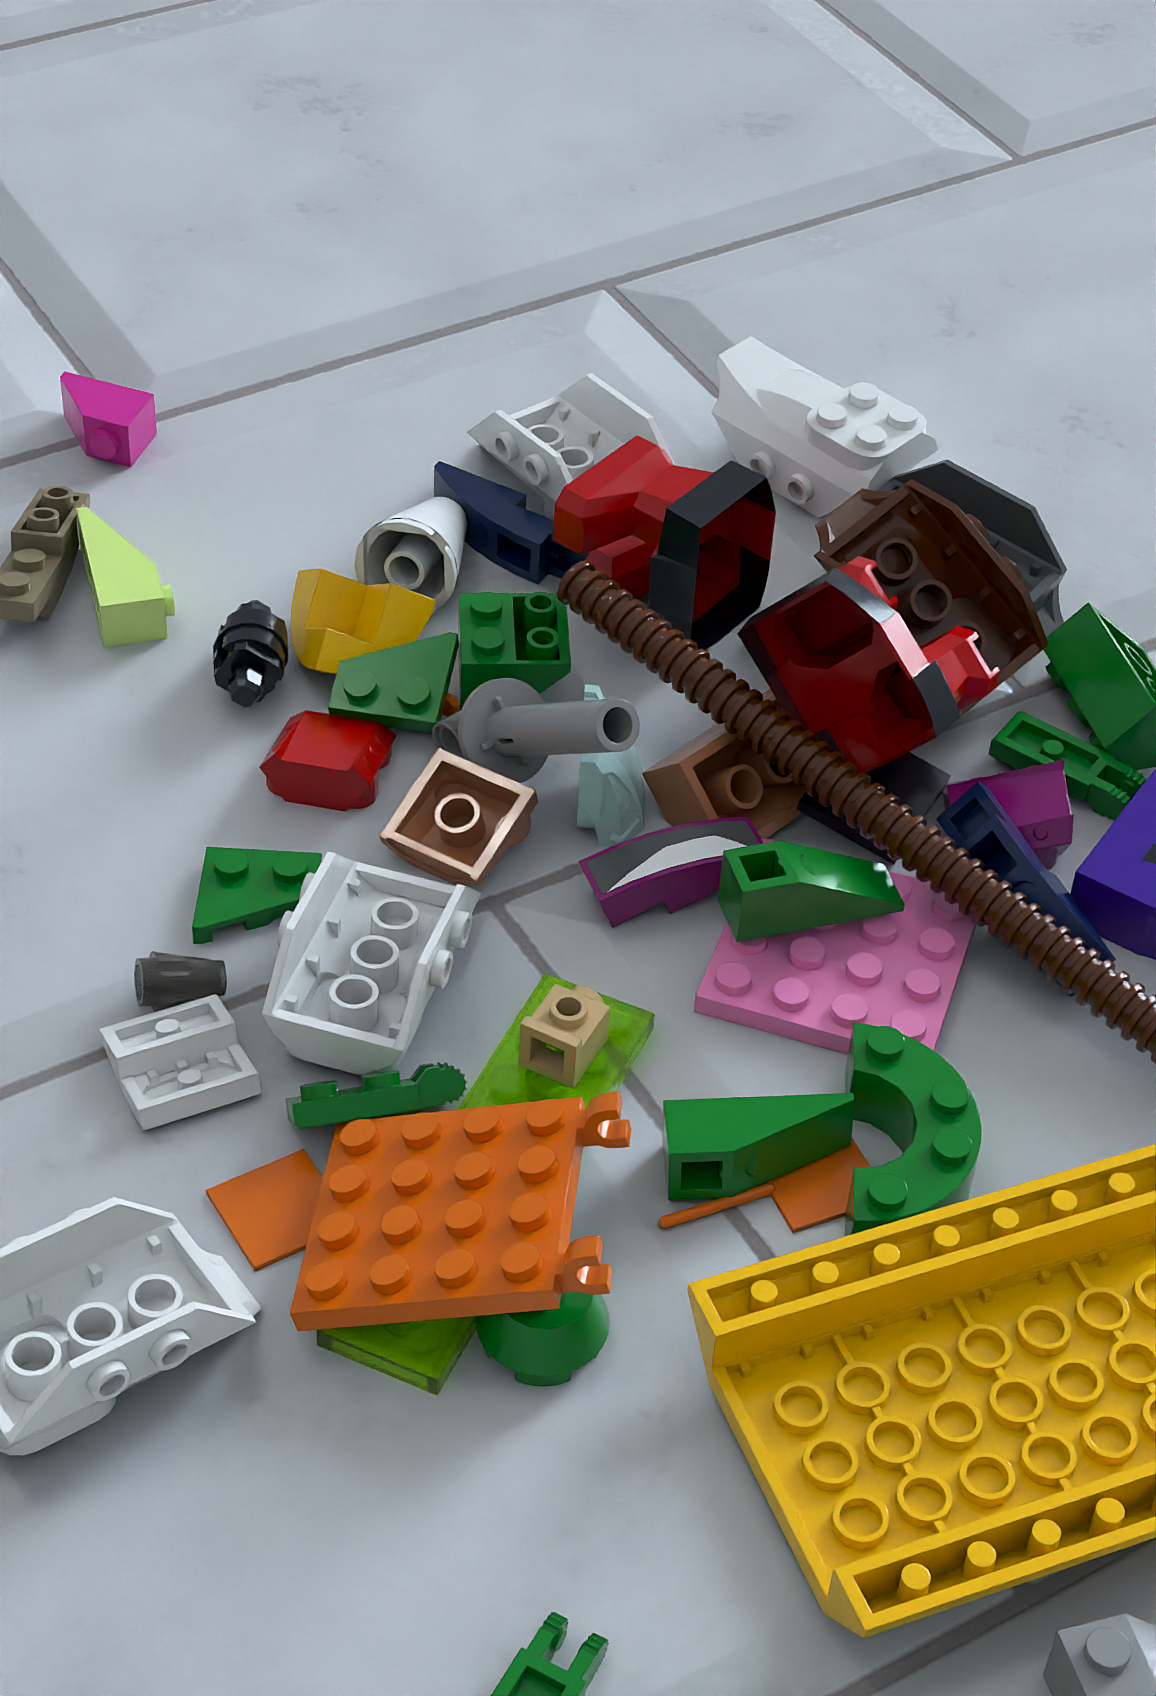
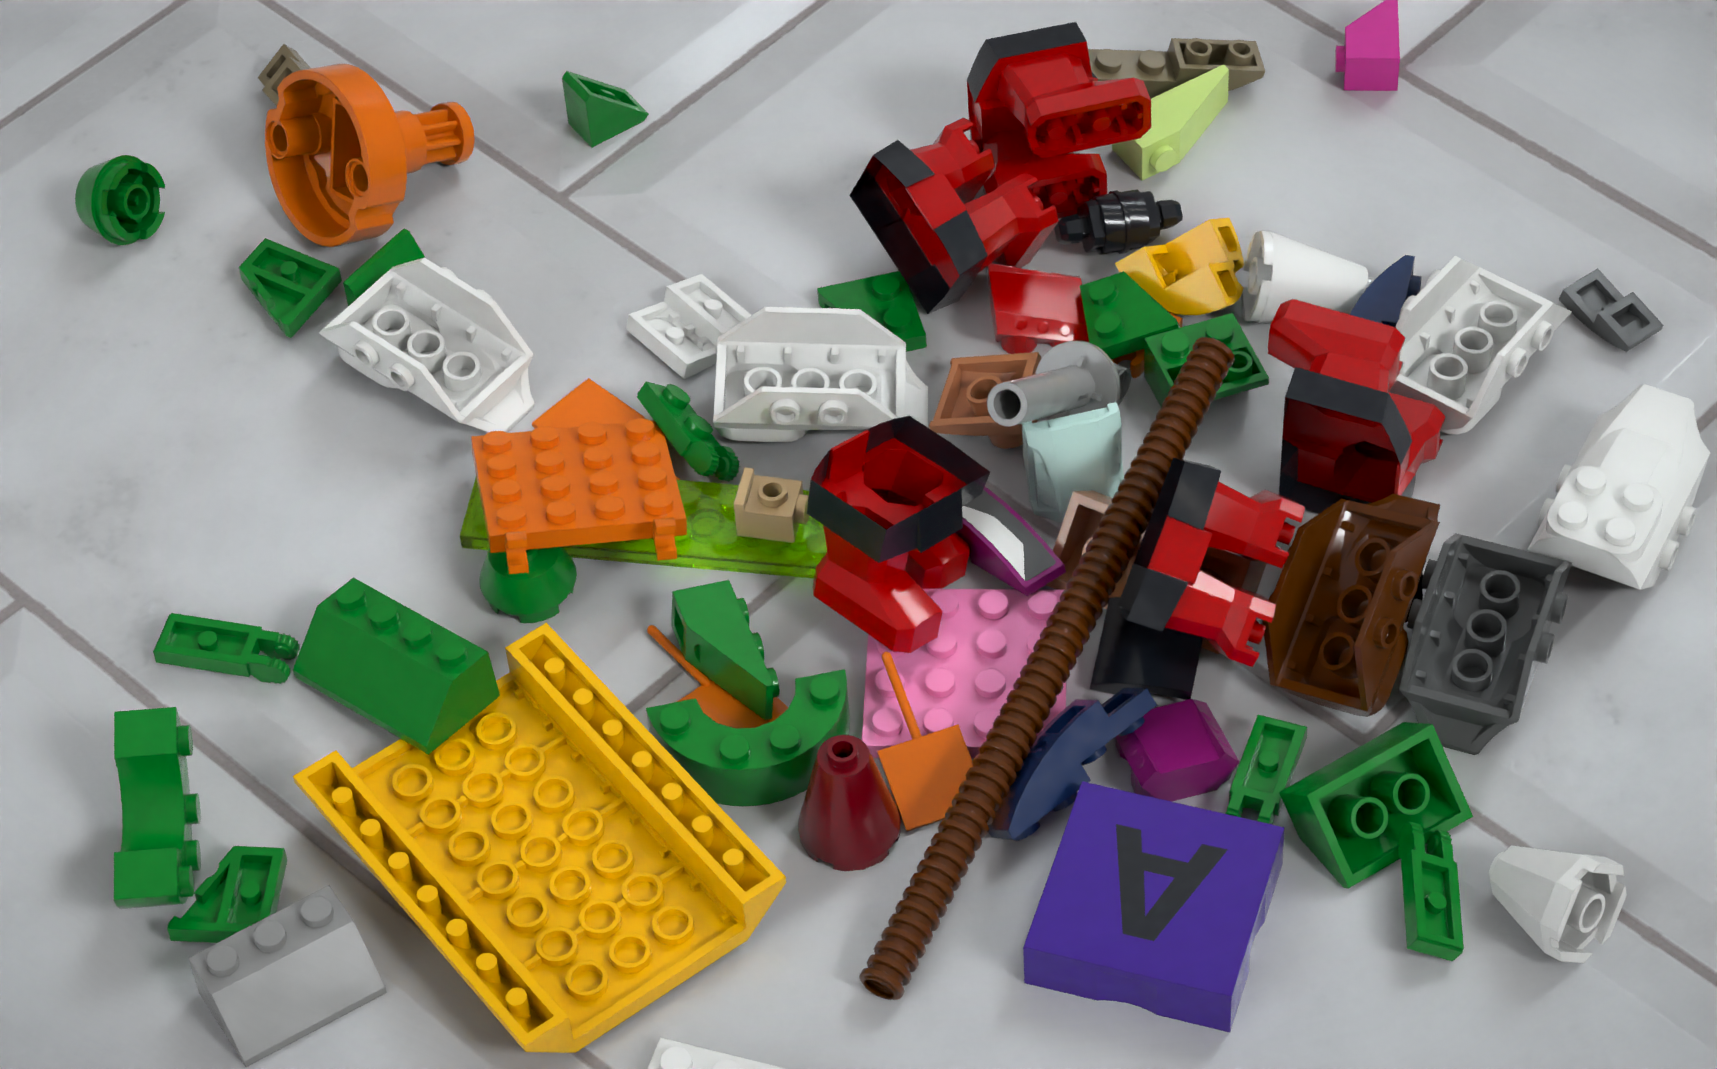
camera: 80 degrees right, 5 degrees up
clear smoke cone [134,951,227,1012] -> none
green slope [718,840,905,942] -> none
none -> green slope [293,577,500,755]
none -> dark red cone [798,735,901,872]
none -> red piece [807,416,990,653]
none -> red piece [850,118,1059,314]
none -> orange piece [877,652,973,832]
none -> red piece [967,22,1151,219]
none -> dark grey slope [1559,268,1664,352]

